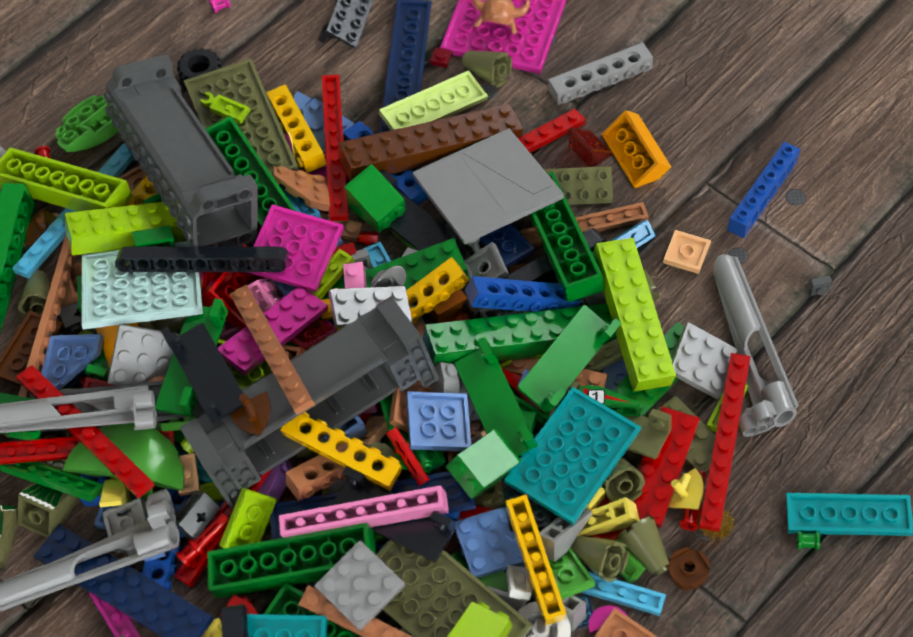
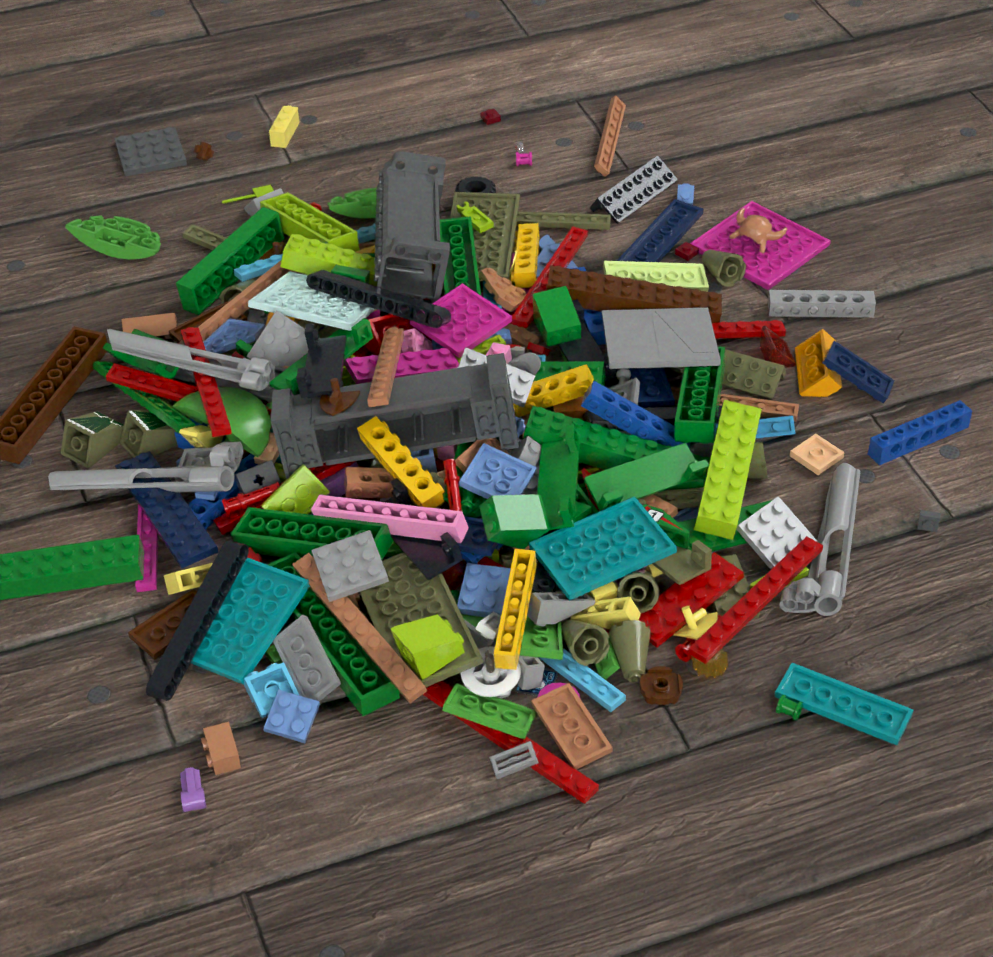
camera: 25 degrees right, 15 degrees down
none -> olive plate [516,211,611,230]
none -> dark blue plate [822,341,895,403]

